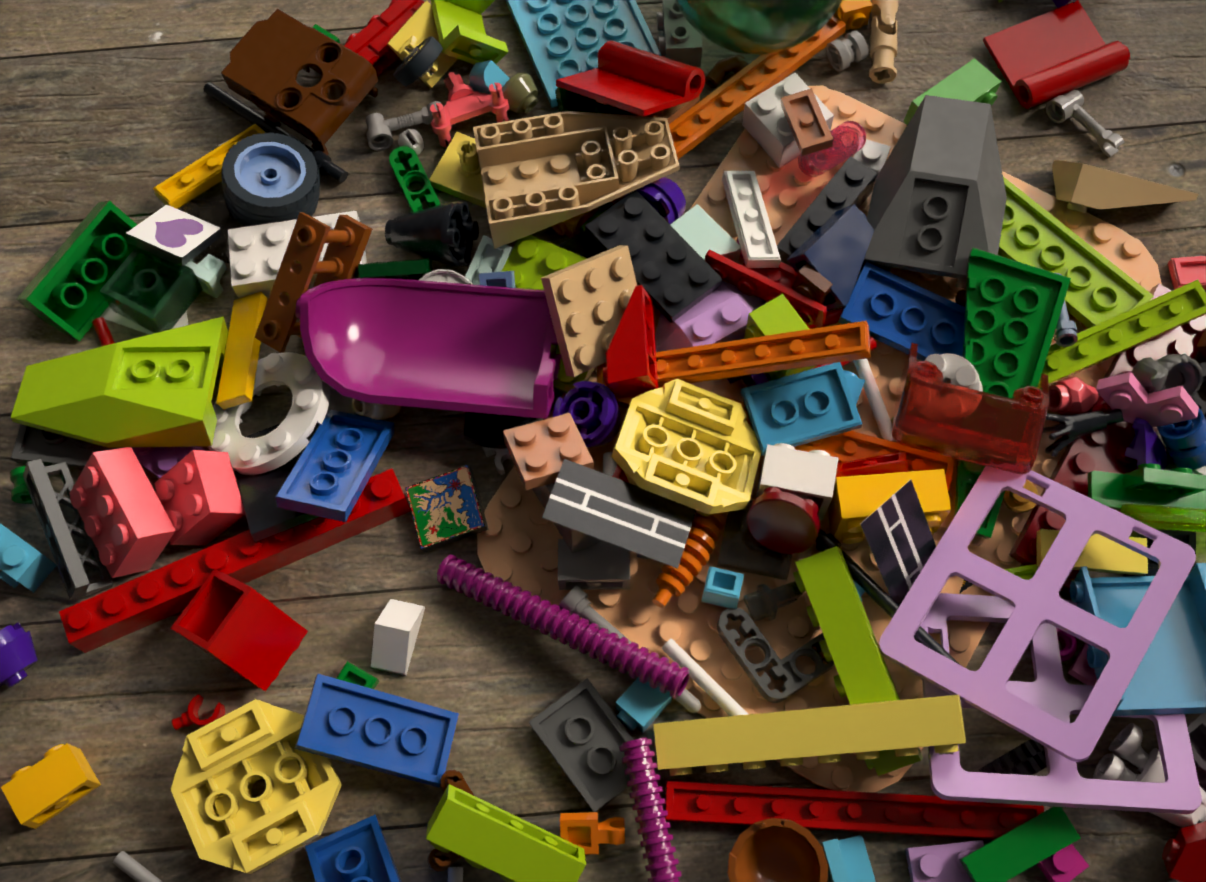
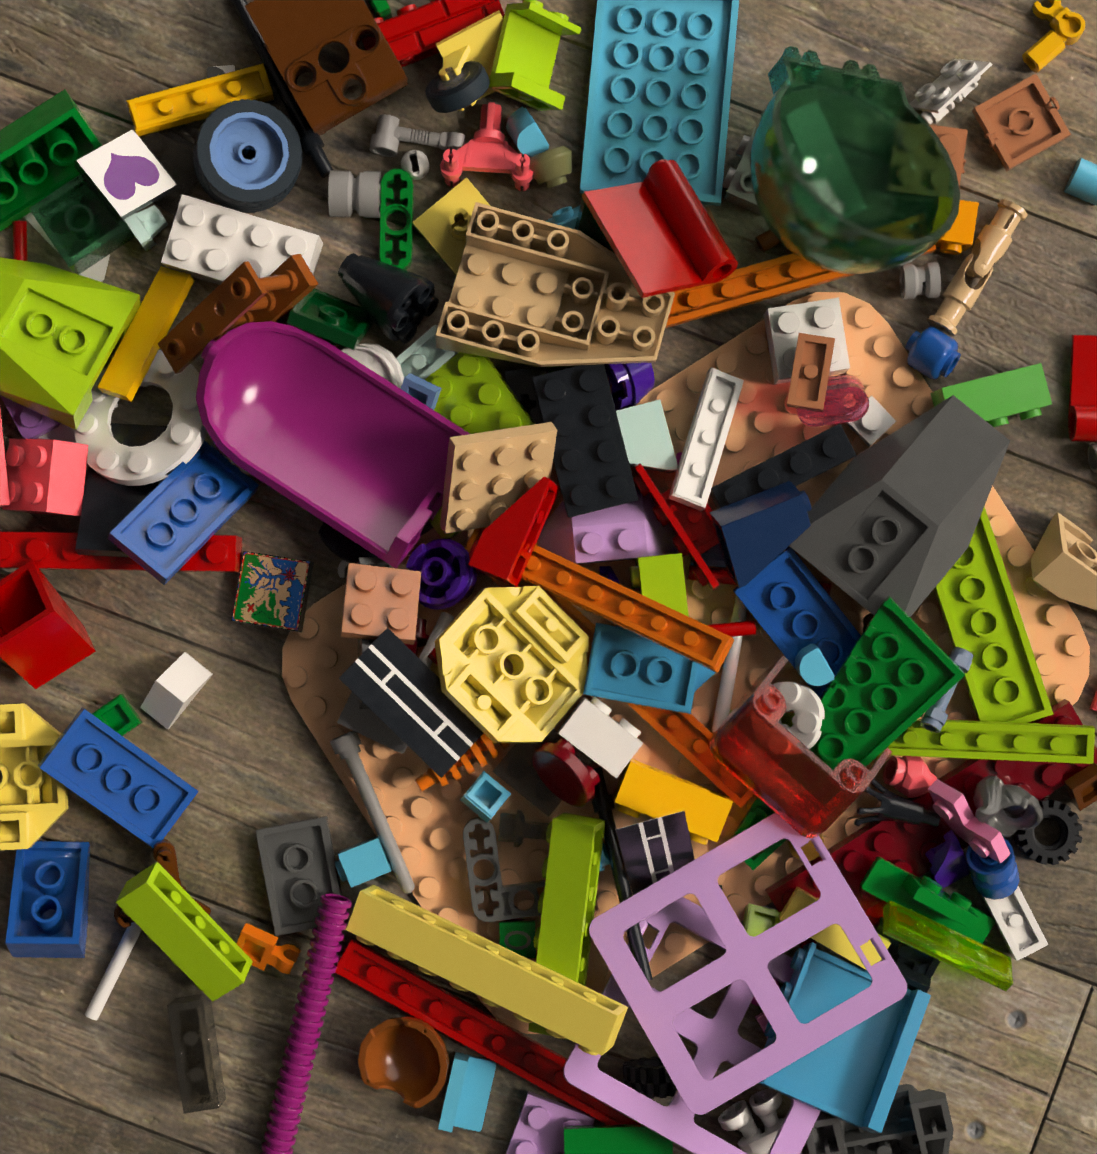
camera: 25 degrees right, 20 degrees up
magenta piece [437,554,690,699] -> none
white piece [661,638,748,716] -> none
reddish brown plate [791,263,833,304] -> none
red plate [835,451,908,478] -> none
none -> light grey wheel [328,170,382,218]
none -> green tile [499,920,536,958]
none -> medium azure brick [795,643,835,686]
none -> blue head [905,327,961,380]

